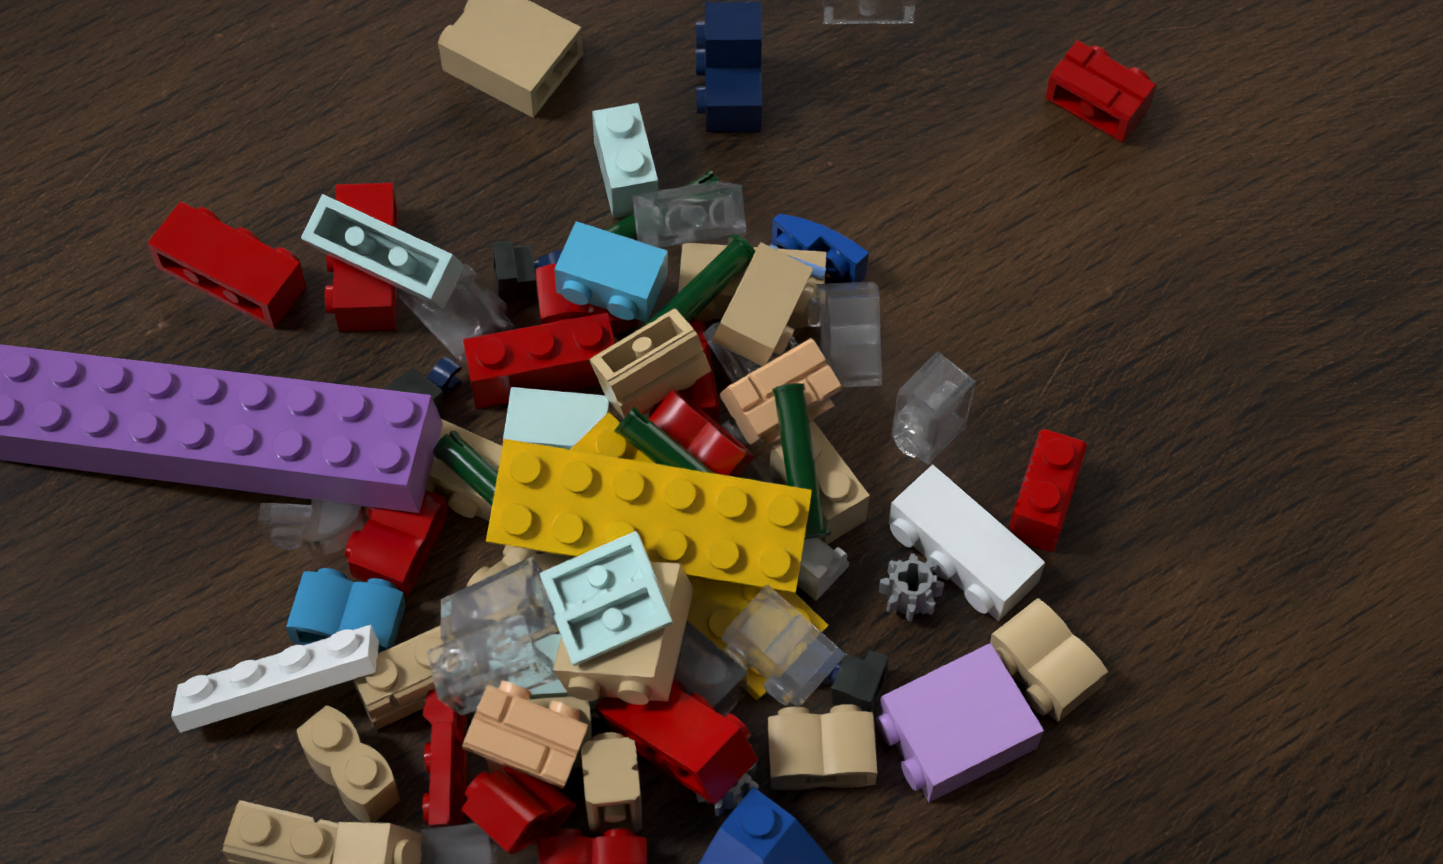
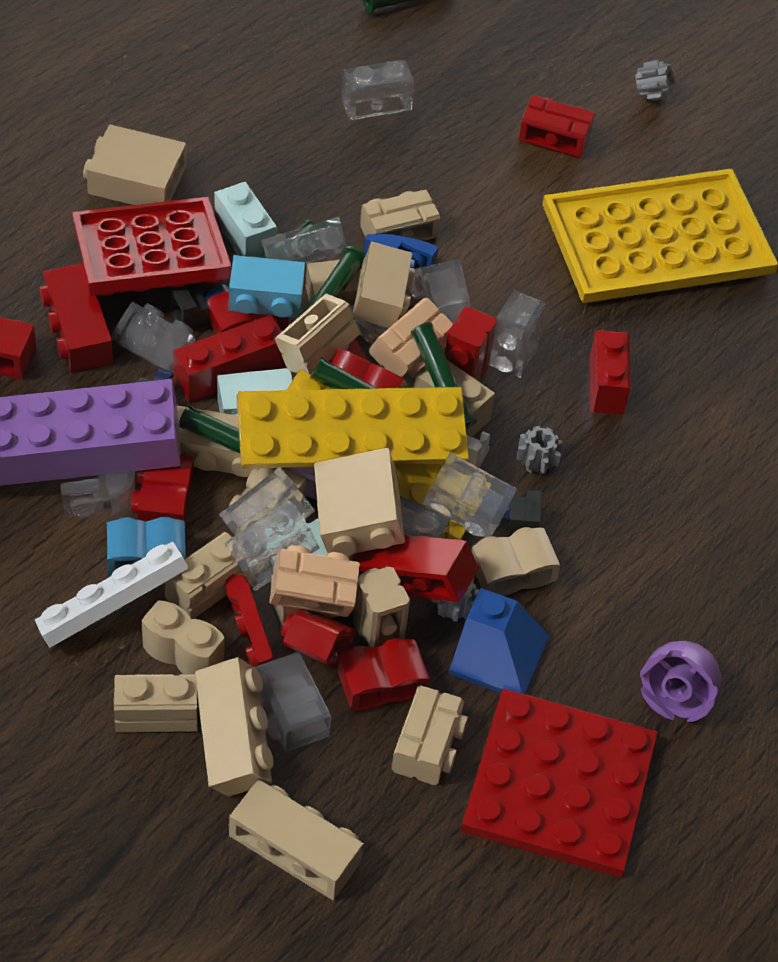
camera: 20 degrees left, 10 degrees down
light aqua brick [301,194,465,309] -> none
light aqua slope [539,531,673,666] -> none
dark blue brick [696,2,762,132] -> none
lavender brick [876,643,1044,802] -> none
white brick [888,464,1045,622] -> none
tan brick [990,598,1108,722] -> none
none -> red plate [72,197,232,296]
none -> tan brick [360,190,440,241]
none -> red brick [445,307,497,382]
none -> yellow plate [542,168,778,303]
none -> light grey gear [636,60,676,101]

